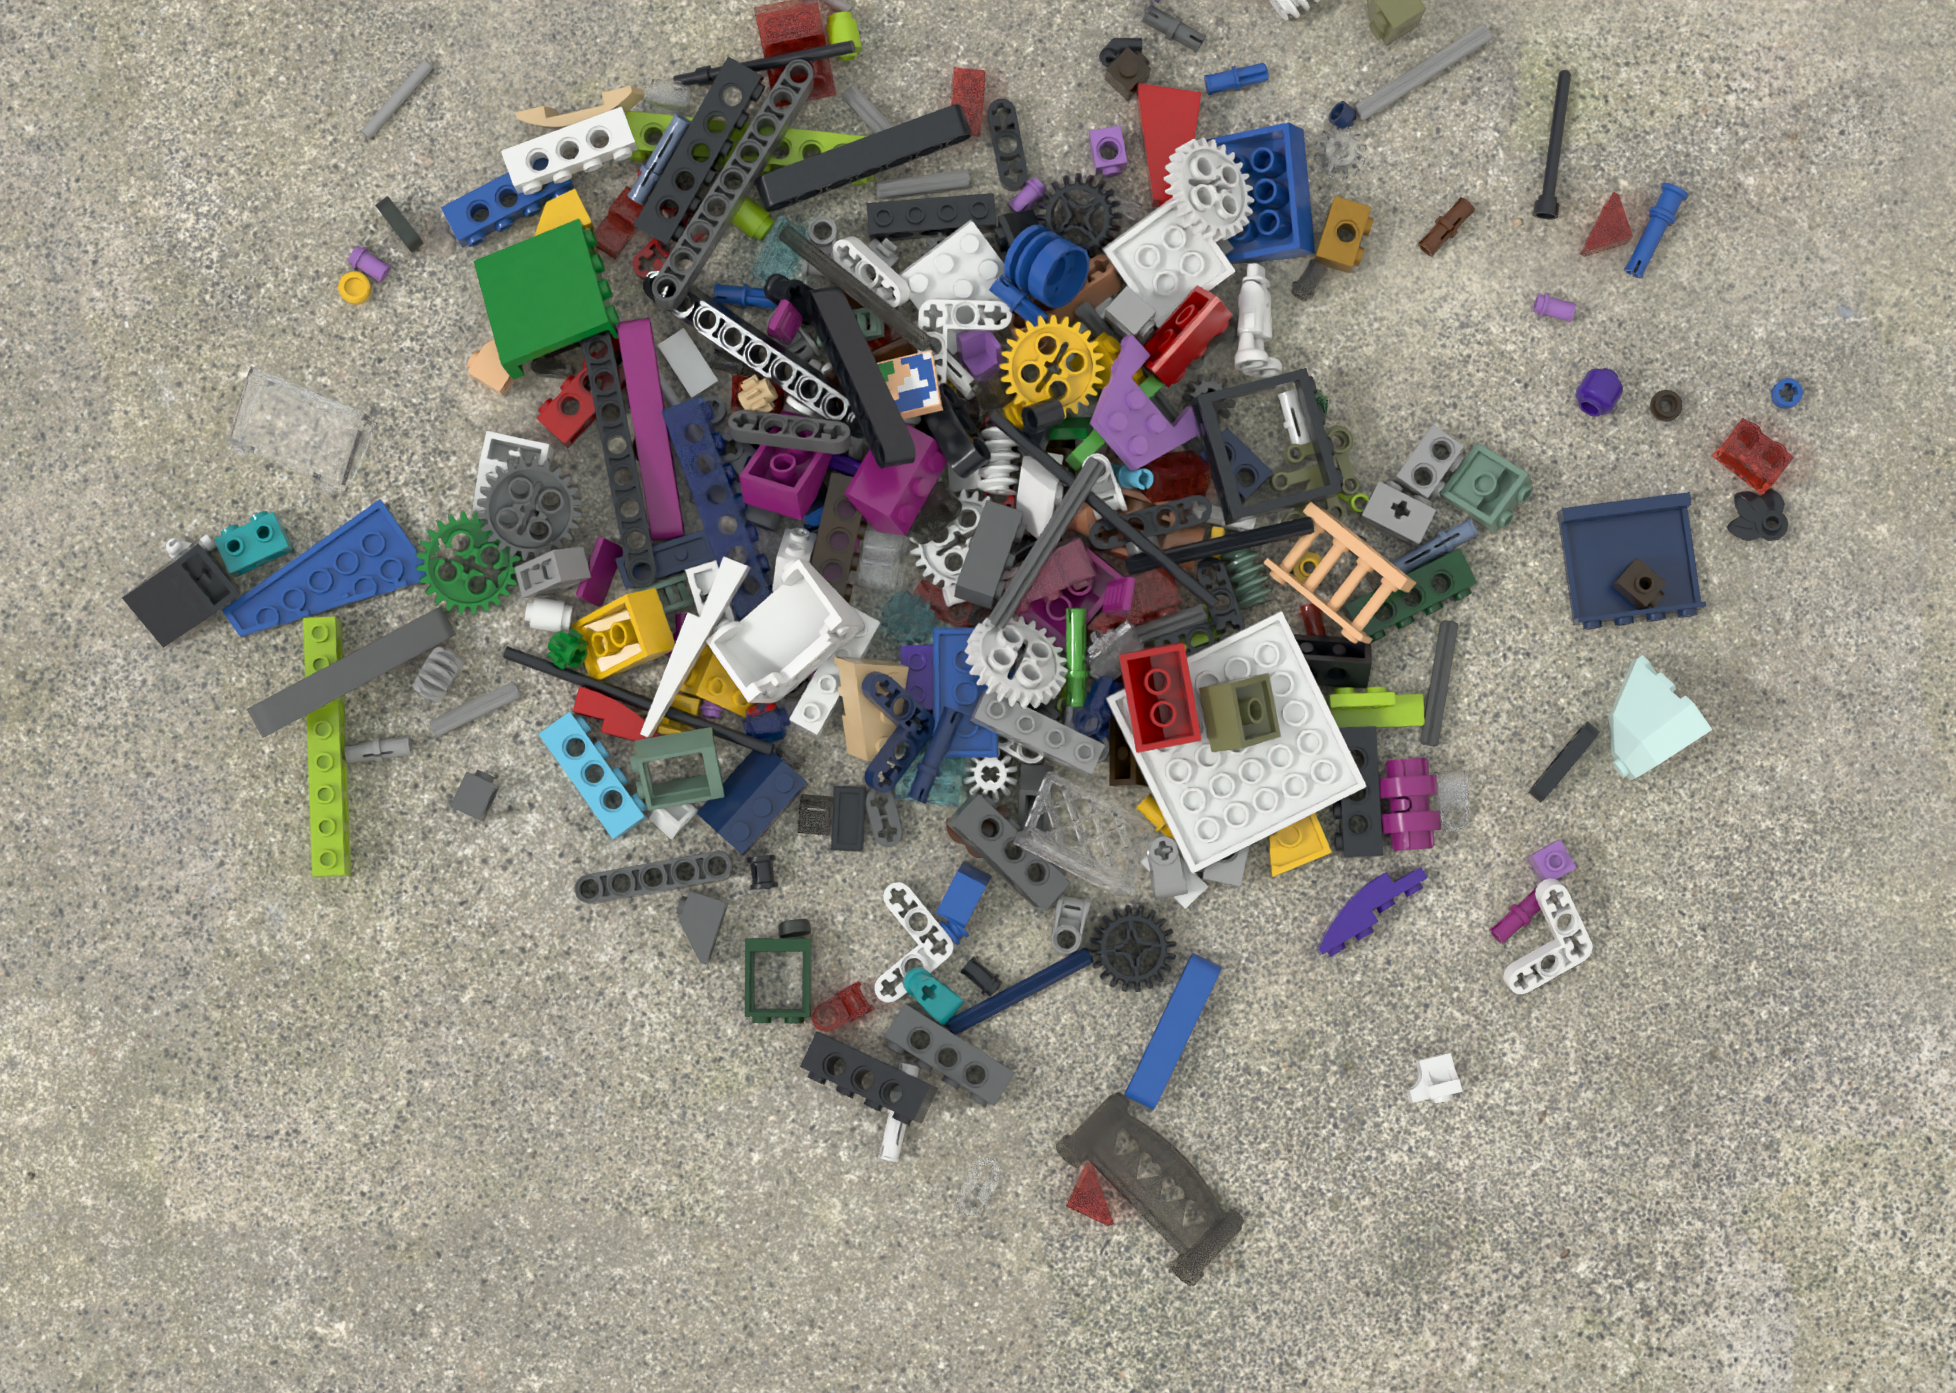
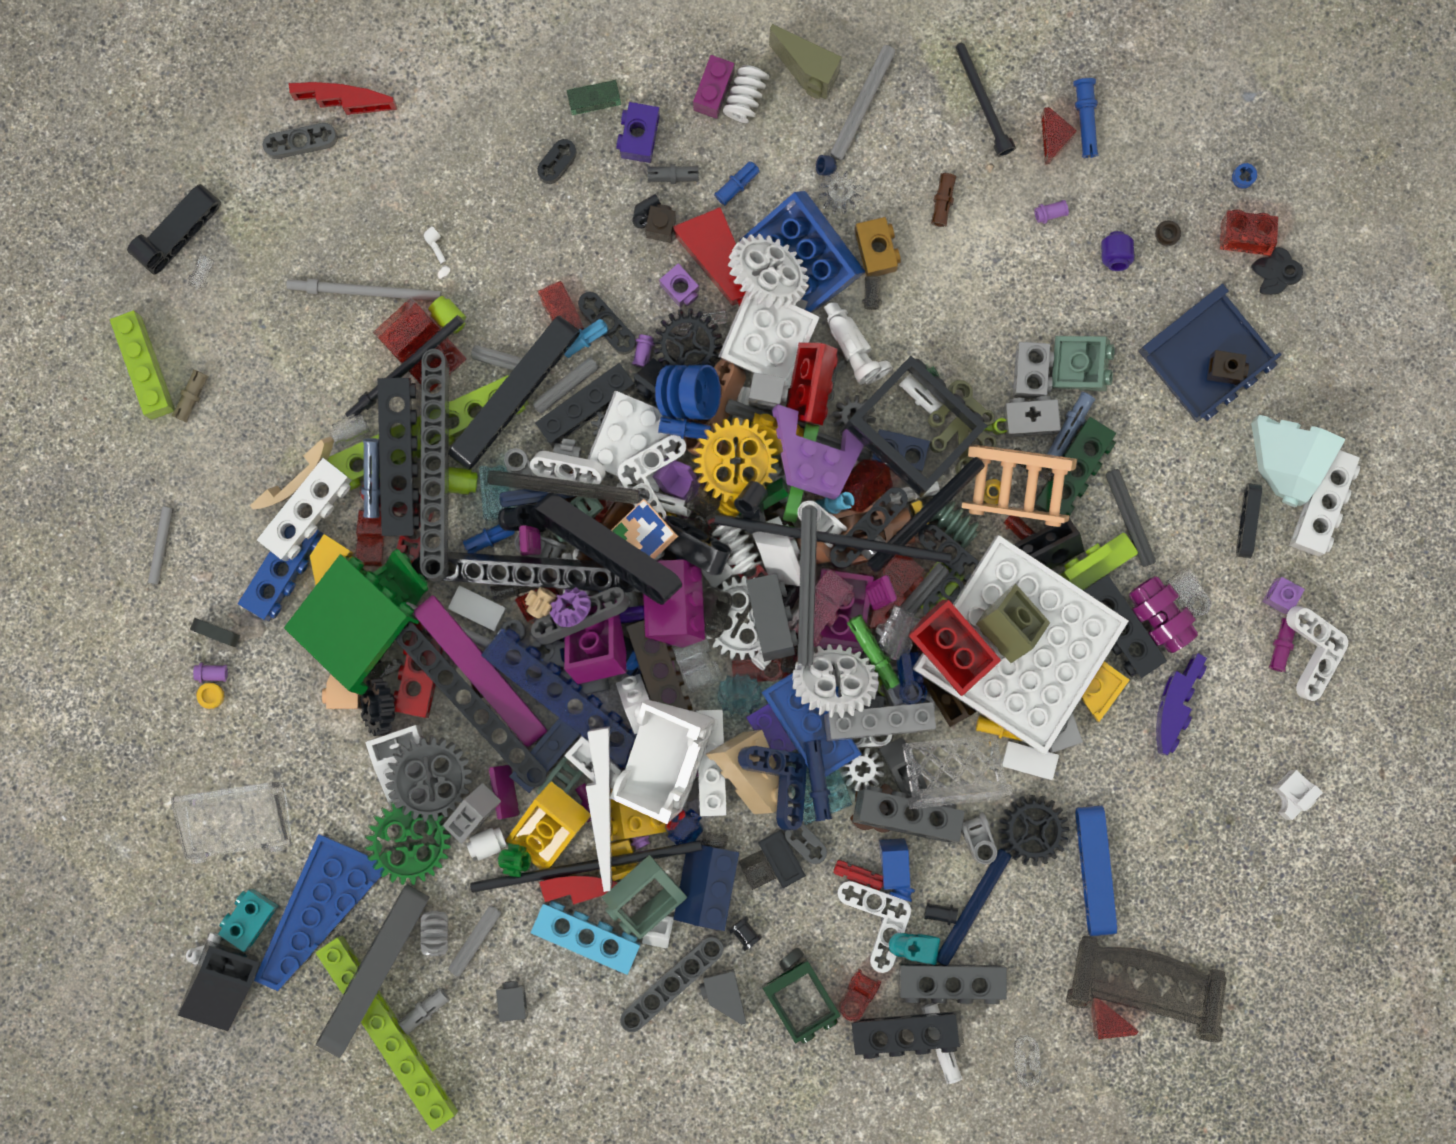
camera: 30 degrees left, 0 degrees up
light grey piece [1147,836,1188,900] -> none
none -> black gear [360,678,396,736]
none -> green bracket [373,549,428,606]
none -> dark blue axle [499,483,575,508]
none -> medium lavender gear [550,587,591,627]
none -> dark azure axle [564,319,608,358]
none -> red axle [833,860,883,890]
none -> white brick [1289,450,1360,556]

